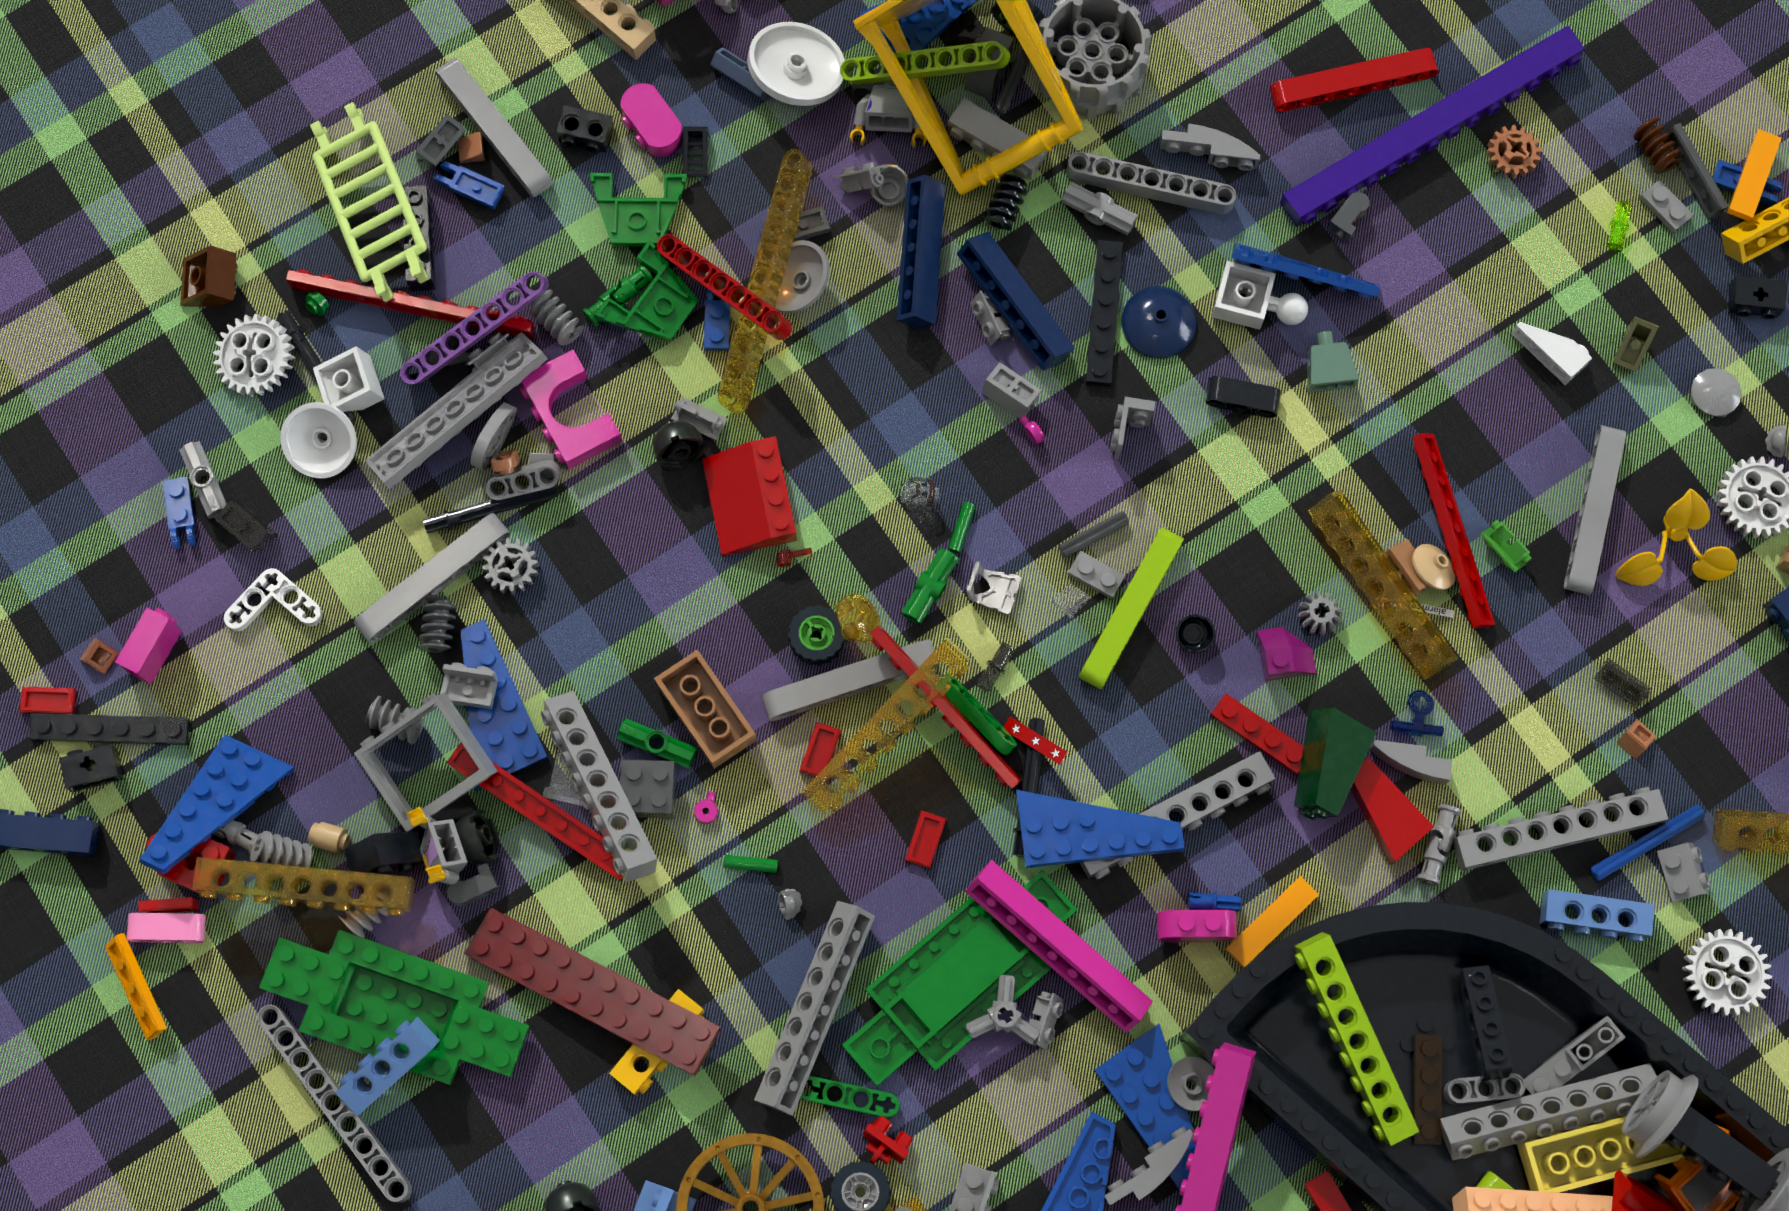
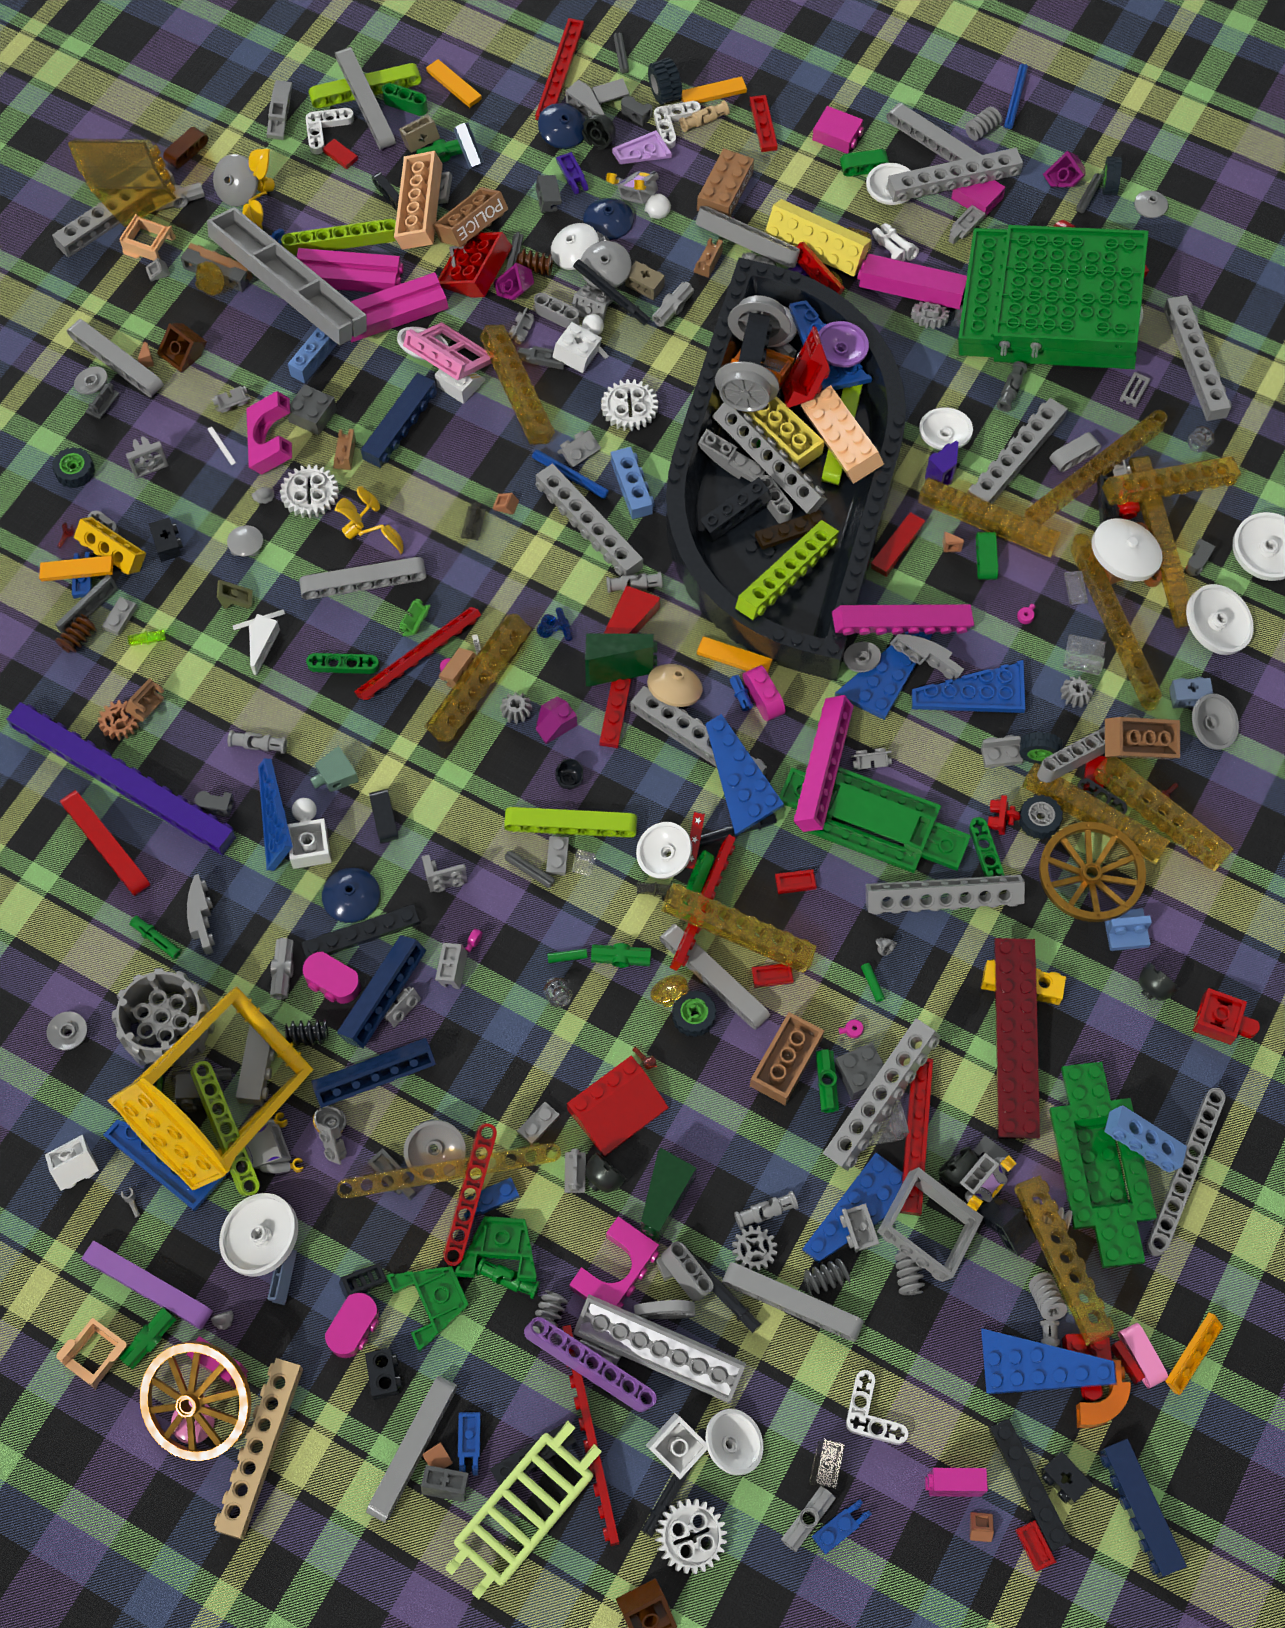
camera: 115 degrees left, 10 degrees down
green plate [305,292,329,316] -> none
tan brick [308,822,350,854] -> none
nougat plate [491,449,520,475] -> none
light grey bush [966,975,1039,1044] -> none
piece [967,561,1022,615] -> none
light grey beam [1066,152,1236,215] -> none
light grey slope [1370,740,1452,785] -> none
tan dish [1412,544,1456,590] -> none
none -> medium nougat hinge [125,678,164,722]
none -> green pin [129,915,182,960]
none -> light grey piece [227,730,287,754]
none -> white sticker [233,610,285,630]
none -> dark pink brick [303,952,361,1004]
none -> green beam [306,653,379,674]
none -> light grey plate [517,1102,560,1146]
none -> white dish [636,822,692,879]
none -> dark green slope [641,1147,696,1242]
none -> tan dish [647,664,703,707]
none -> light grey piece [734,1191,798,1230]
none -> orange arch [1076,1360,1131,1428]

